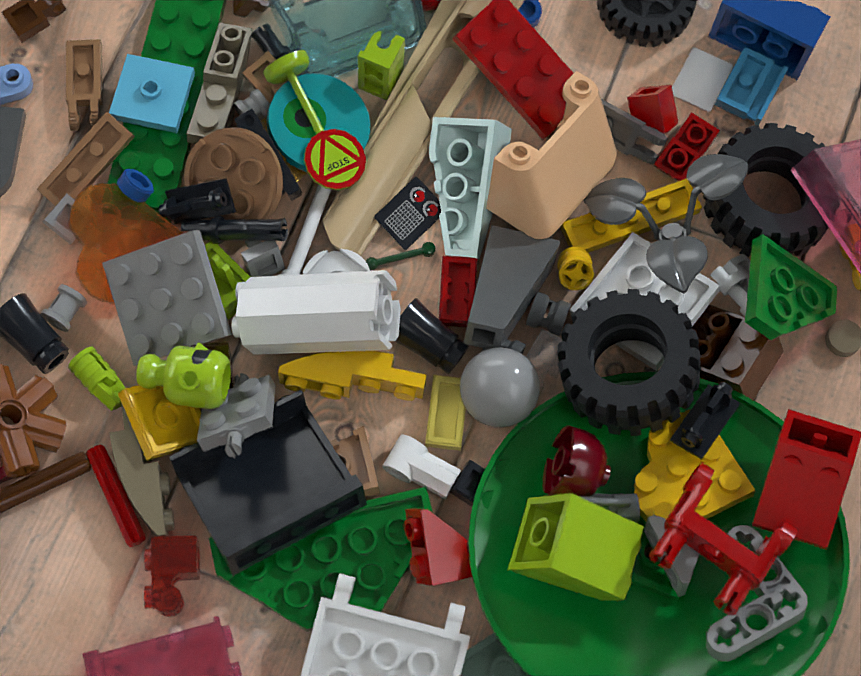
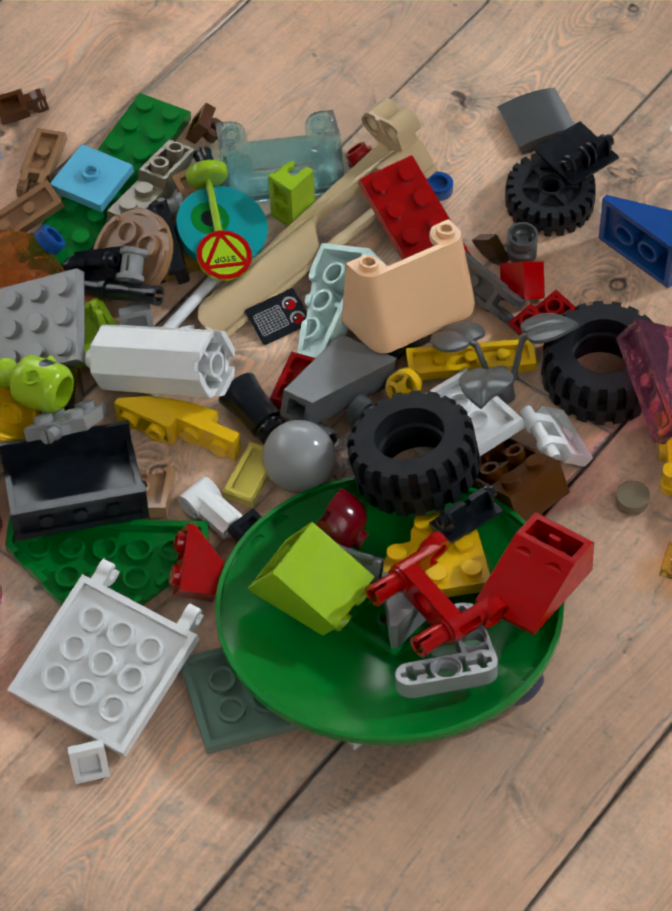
camera: 25 degrees right, 15 degrees down
dark green hinge [365,242,436,271] -> none
white sticker [672,47,733,112] -> none
dark azure plate [715,47,789,125] -> none
green plate [745,234,837,340] -> none
none -> light grey bush [116,246,148,284]
none -> dark brown tile [472,234,510,266]
none -> dark grey wheel [506,222,538,262]

